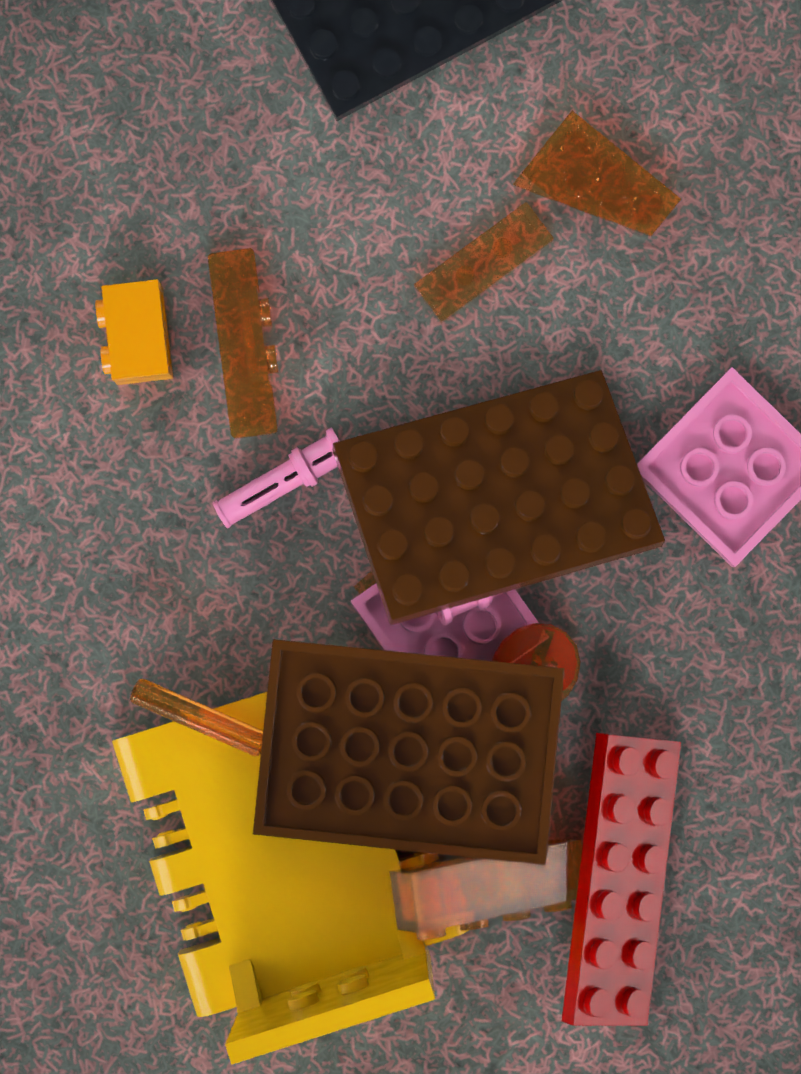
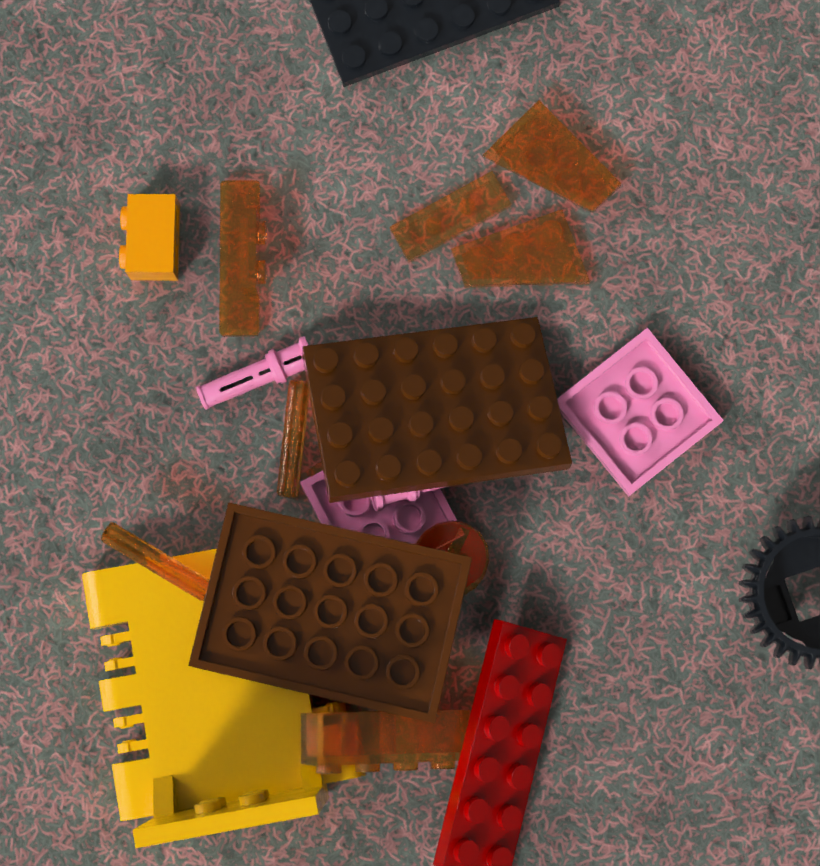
camera: 10 degrees right, 5 degrees down
none -> clear orange axle [277,380,310,498]
none -> clear orange wing [451,209,590,288]

